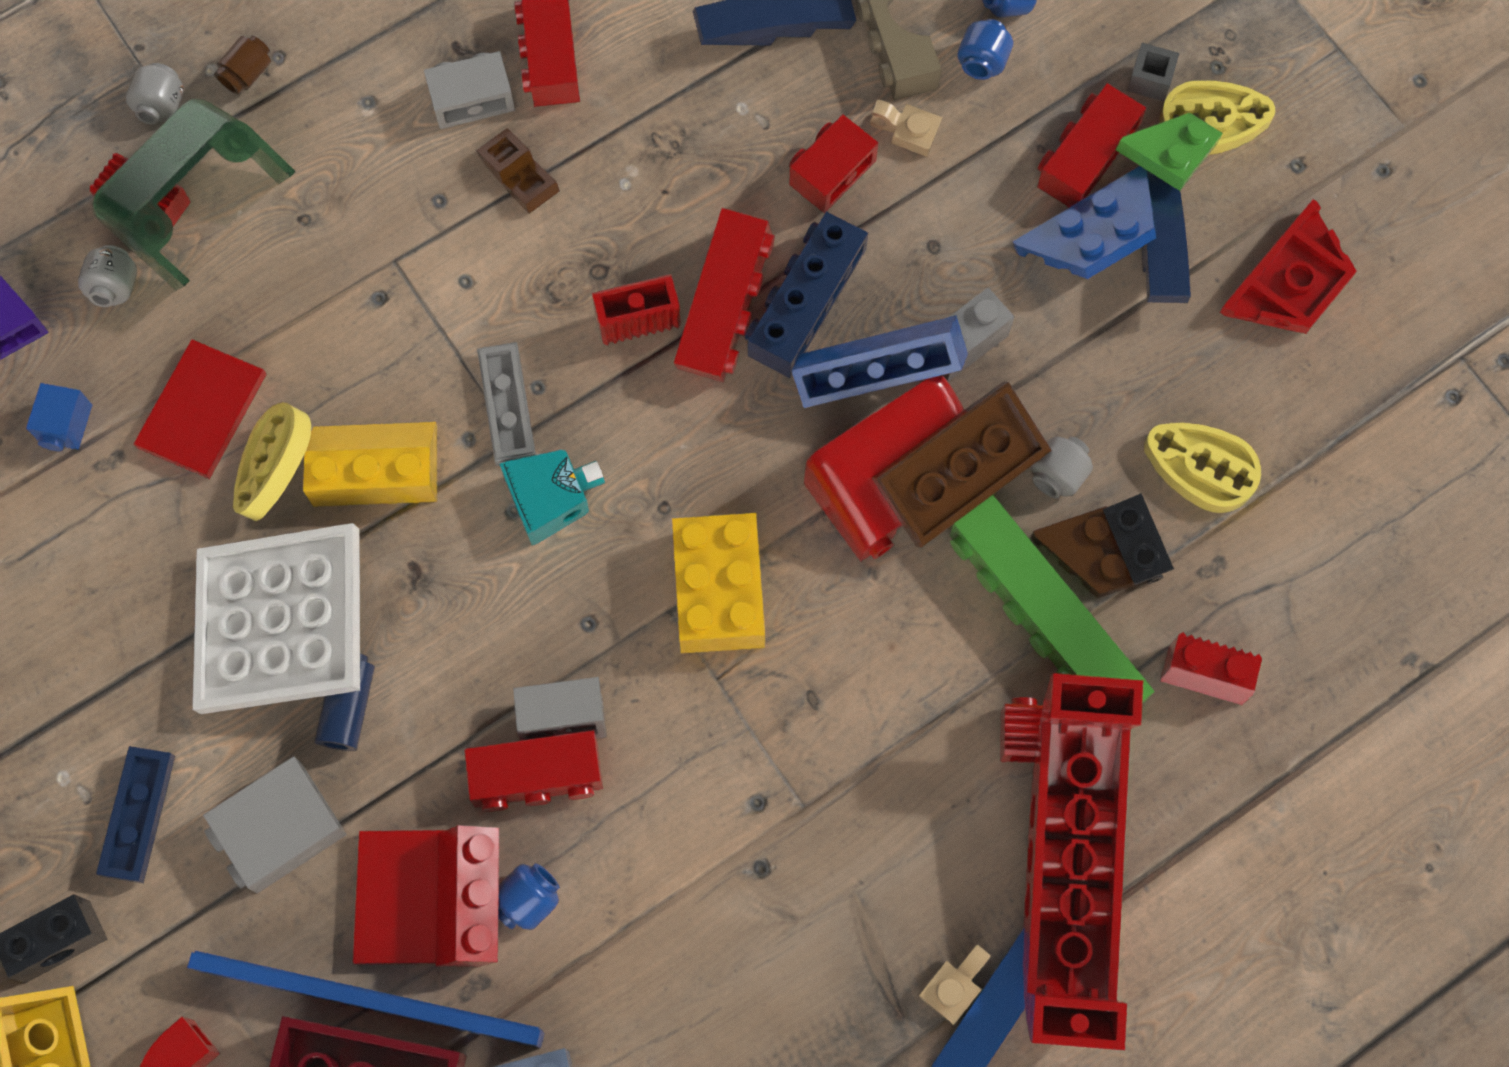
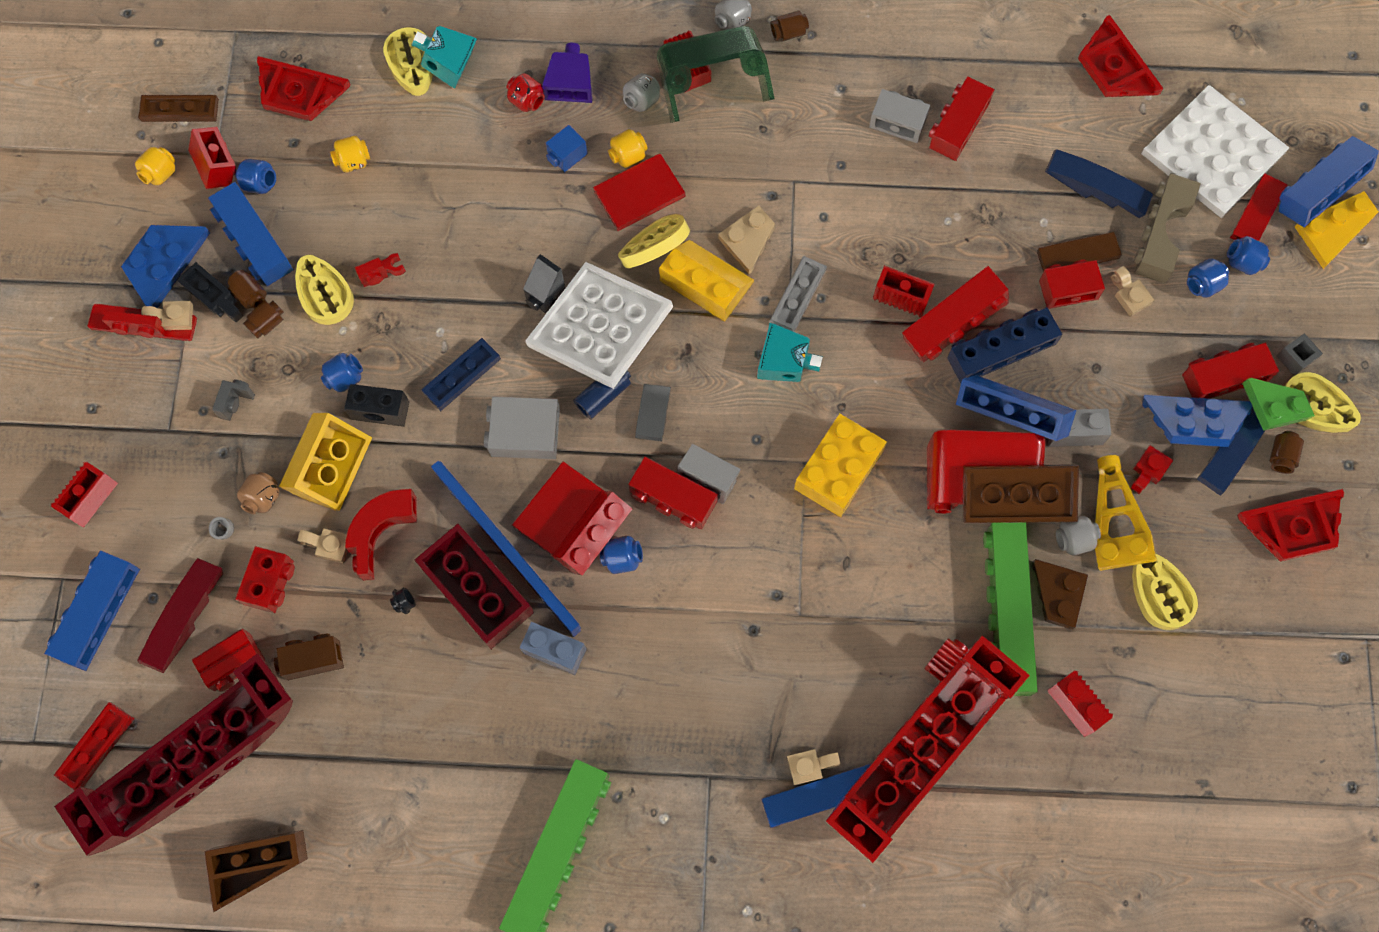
camera: 40 degrees right, 0 degrees up
reddish brown slope [476,128,560,214] -> none
black hinge [1103,493,1174,585] -> none
none -> slope [523,254,566,313]
none -> yellow head [608,129,648,168]
none -> dark grey slope [635,384,671,442]
none -> tan wing [718,206,775,274]
none -> reddish brown tile [1037,232,1122,272]
none -> yellow plate [1095,455,1157,571]
none -> red plate [1130,445,1173,494]
none -> reddish brown brick [1269,431,1304,474]

